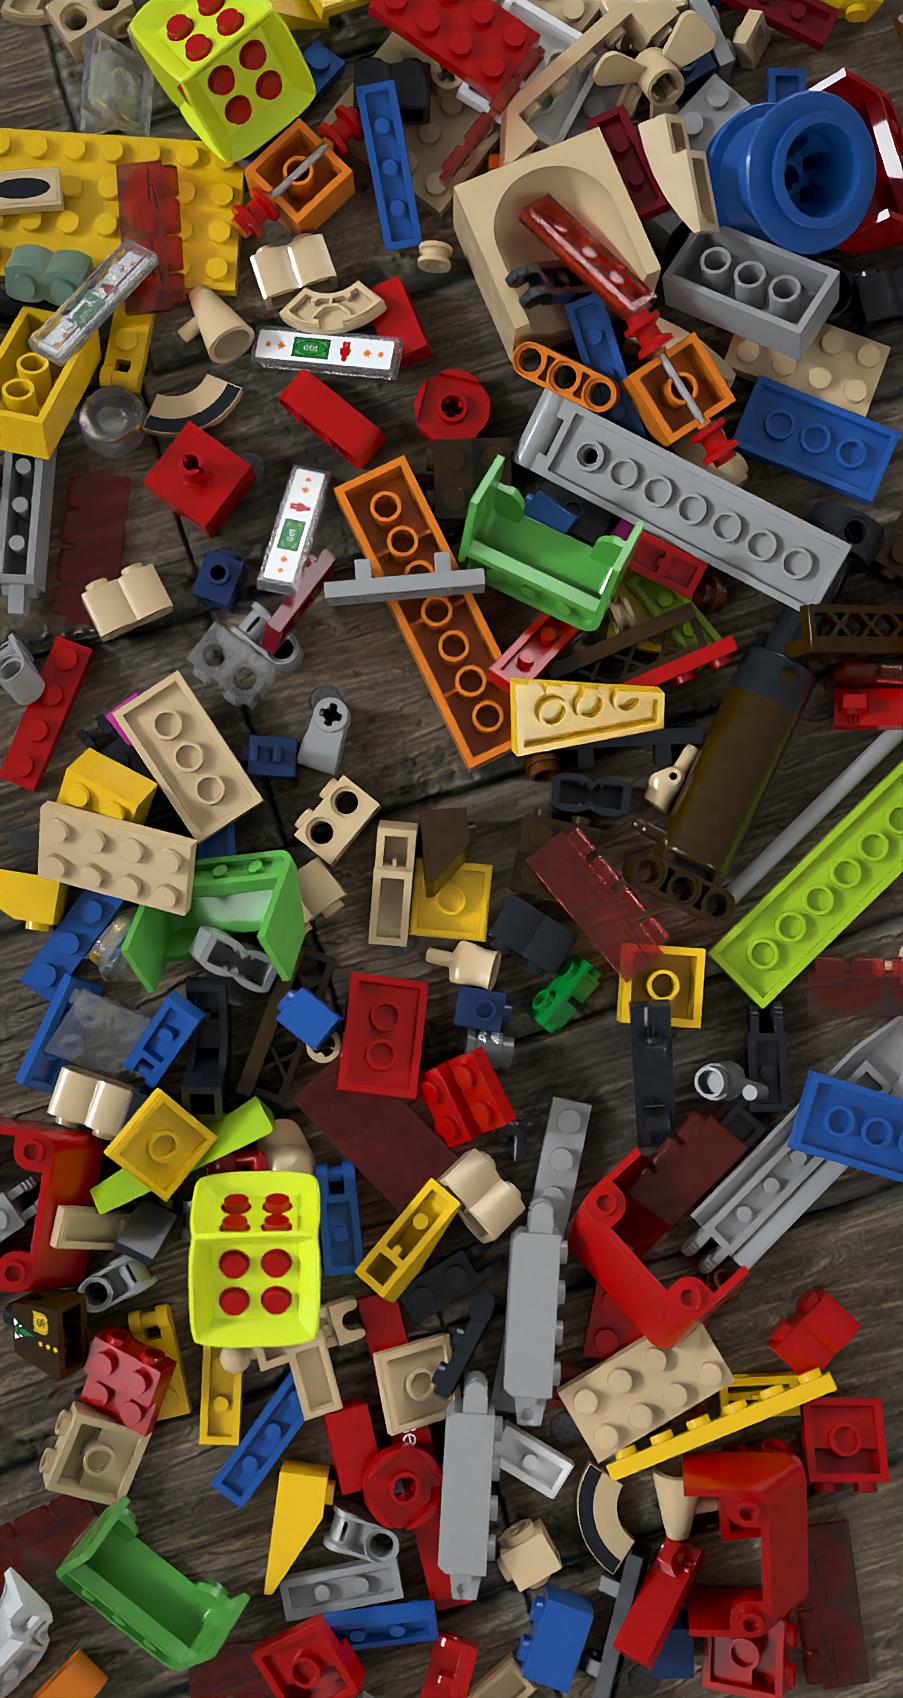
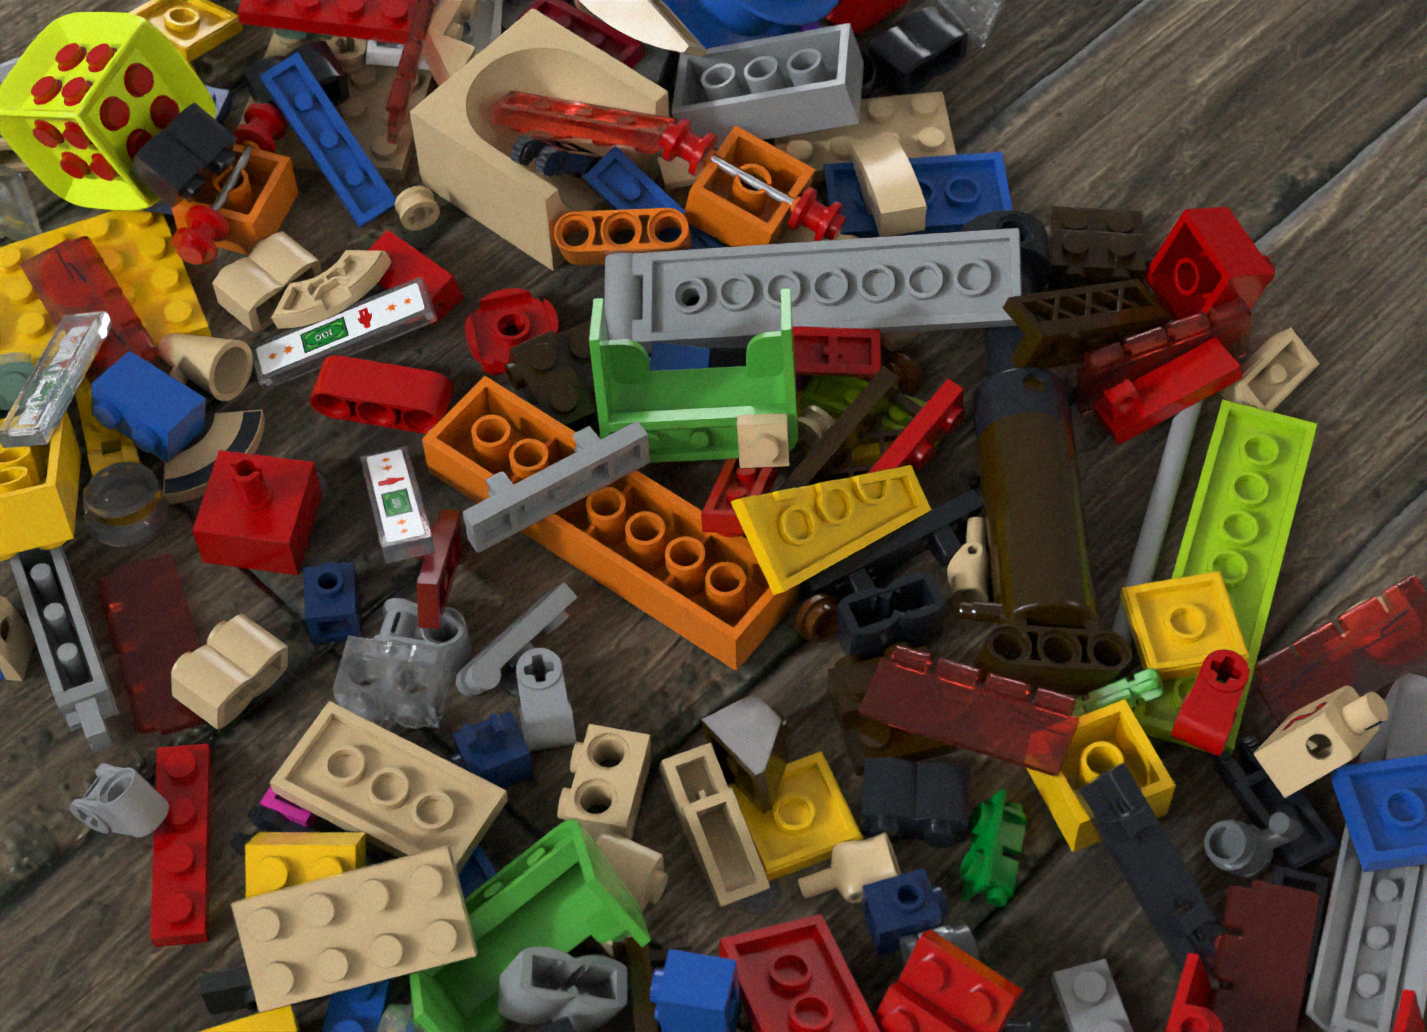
camera: 25 degrees left, 30 degrees down
none -> blue brick [91,350,206,463]
none -> black brick [130,103,237,208]
none -> light grey plate [455,582,577,697]
none -> tan plate [737,413,789,468]
none -> tan slope [848,135,927,237]
none -> bright green axle [1063,668,1165,721]
none -> yellow tile [1120,571,1250,681]
none -> red piece [1170,649,1250,757]
none -> tan torso [1254,685,1389,798]

